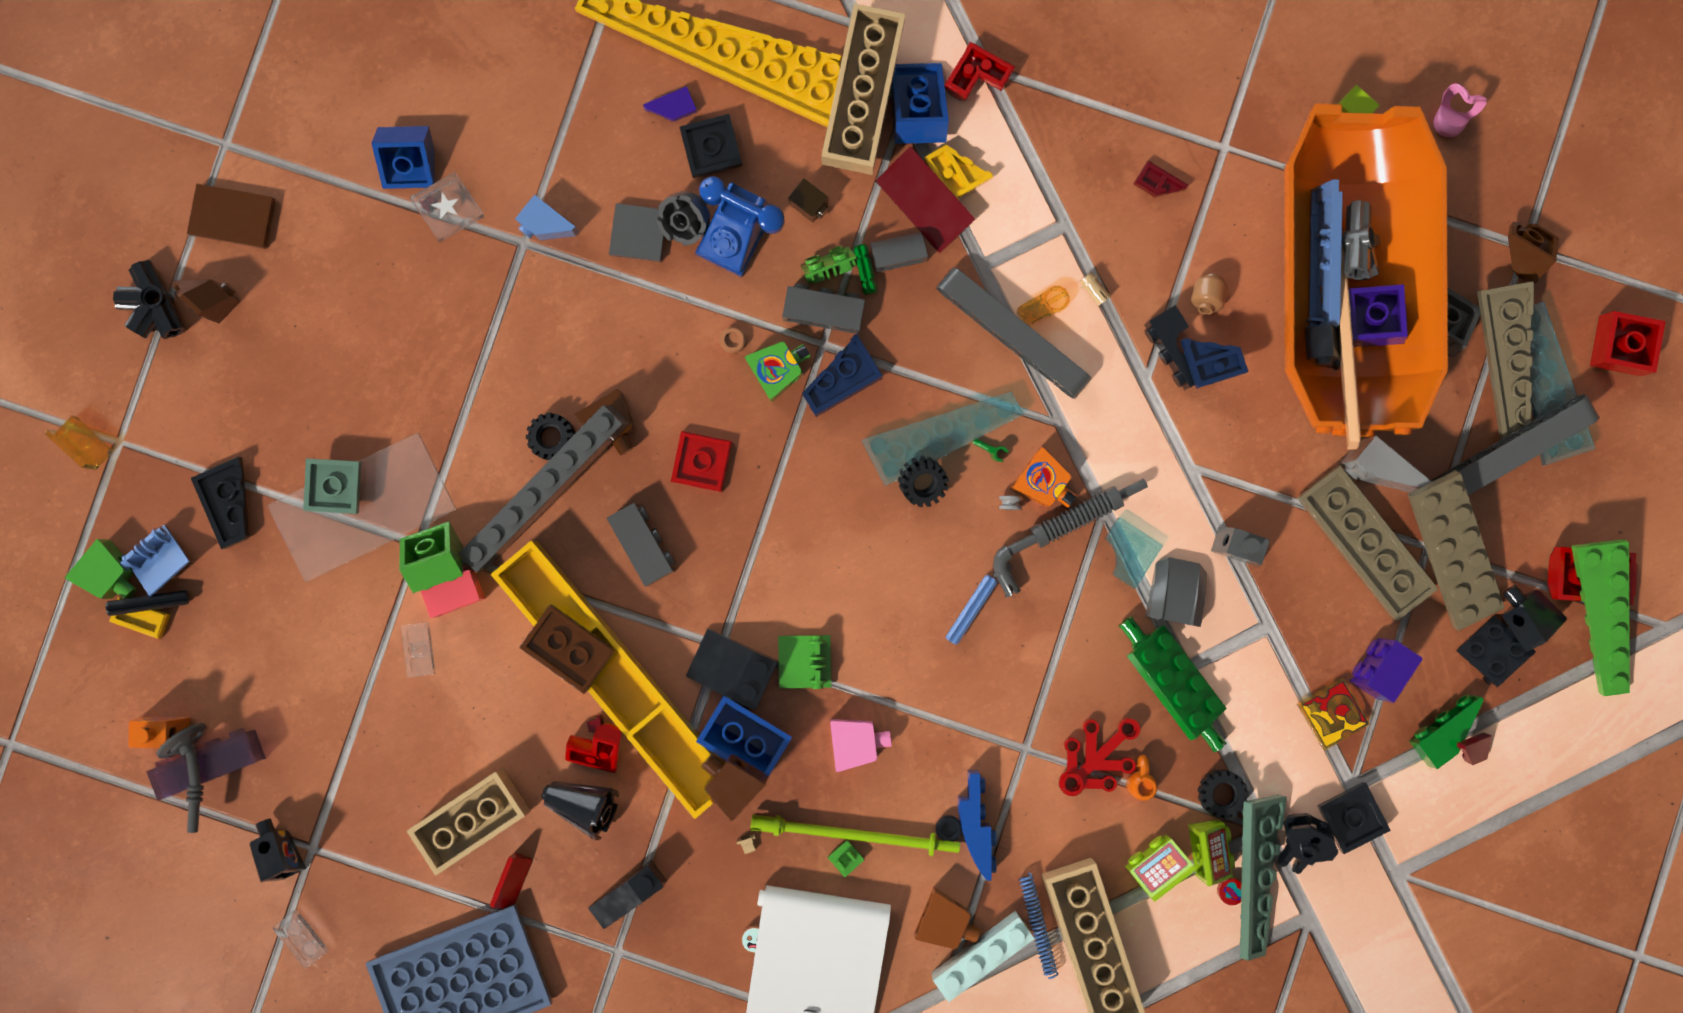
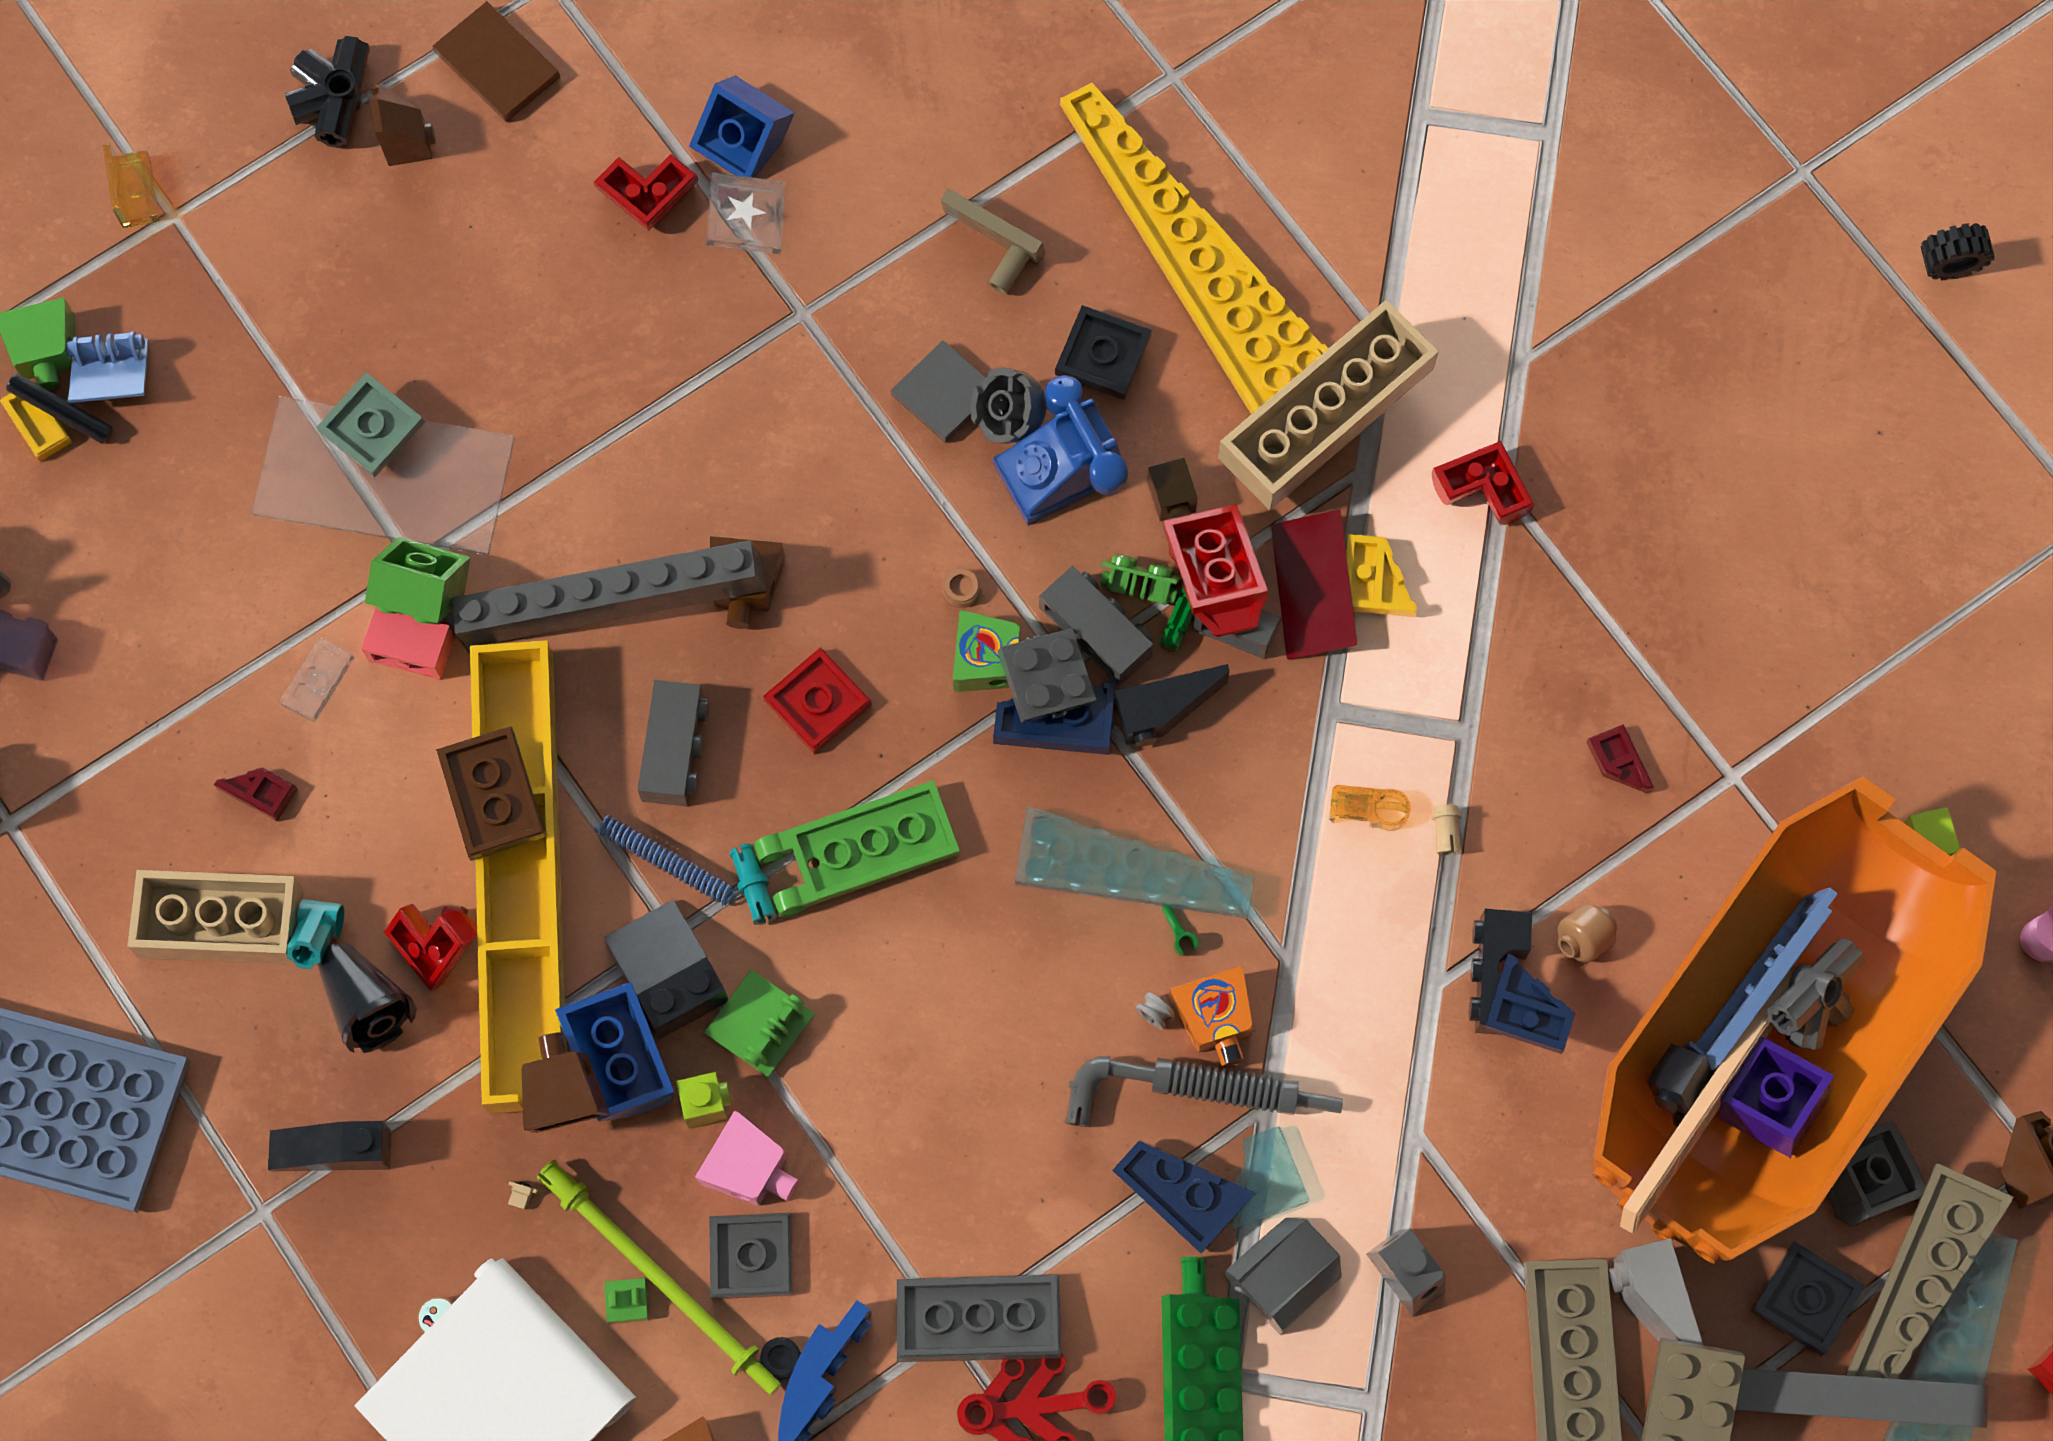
camera: 35 degrees right, 15 degrees down
black wing [191,457,249,549] -> none
red slope [490,852,532,908] -> none
medium blue slope [515,195,579,240] -> none
black tyre [526,413,576,460] -> none
dark purple tile [643,86,697,122] -> none
blue slope [891,63,949,144] -> none
black tyre [898,456,949,507] -> none
dark grey beam [936,267,1092,399] -> none
medium blue axle [946,575,997,645] -> none
none -> dark red tile [214,767,298,821]
none -> teal piece [287,899,344,969]
none -> red brick [594,154,699,231]
none -> medium blue piece [594,814,736,906]
none -> lime brick [676,1072,732,1129]
none -> dark grey tile [709,1213,793,1299]
none -> teal pin [729,844,777,925]
none -> bright green hinge [753,780,960,917]
none -> dark grey tile [897,1275,1061,1362]
none -> dark tan piece [941,189,1045,294]
none -> dark grey plate [998,628,1096,724]
none -> dark blue wing [1112,1140,1257,1253]
none -> black slope [1114,664,1230,747]
none -> red slope [1163,504,1268,638]
none -> black plate [1751,1241,1865,1356]

